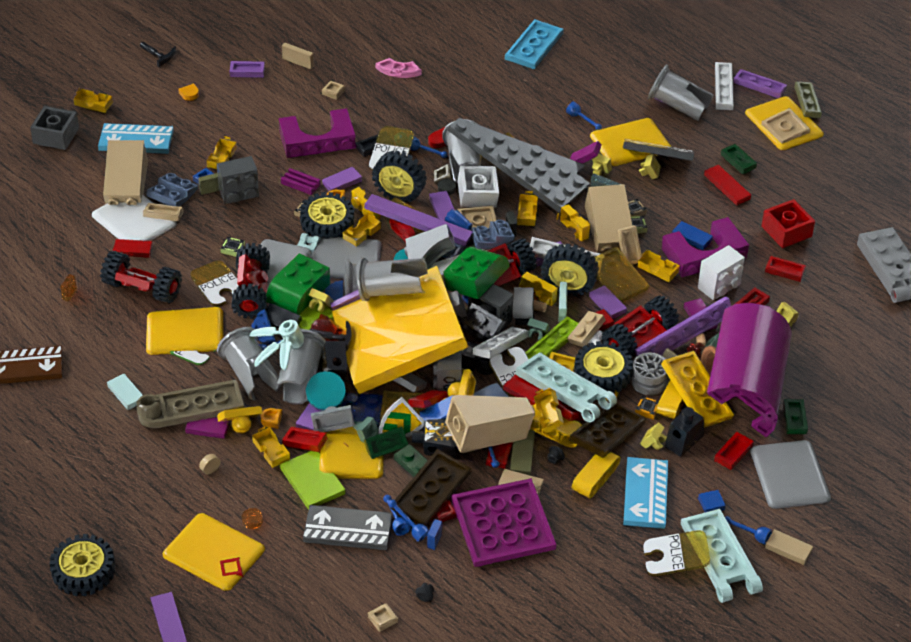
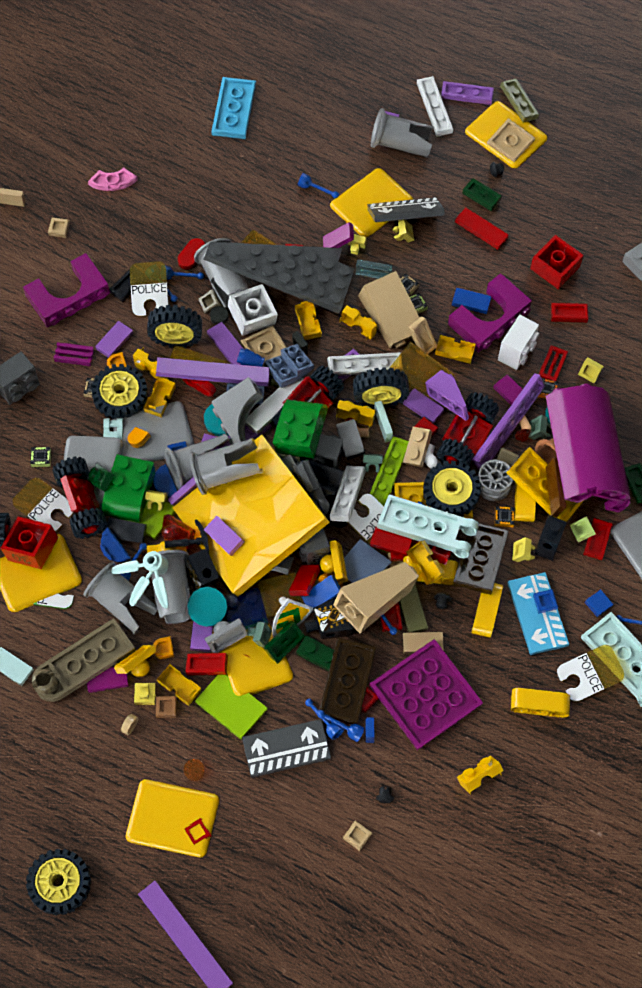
camera: 20 degrees left, 20 degrees up
none -> red brick [0,516,59,569]
none -> dark green plate [88,464,114,492]
none -> light orange tile [127,427,151,448]
none -> light yellow tile [134,683,156,705]
none -> medium nougat tile [156,696,177,718]
none -> medium lavender tile [204,516,245,556]
none -> dark grey piece [292,459,330,515]
none -> medium lavender slope [425,370,469,421]
none -> yellow piece [457,756,503,795]
none -> black piece [490,162,504,177]
none -> yellow beam [511,688,570,718]
none -> blue tile [533,589,558,614]
none -> reddish brown tile [545,457,567,517]
none -> yellowish green tile [570,516,596,543]

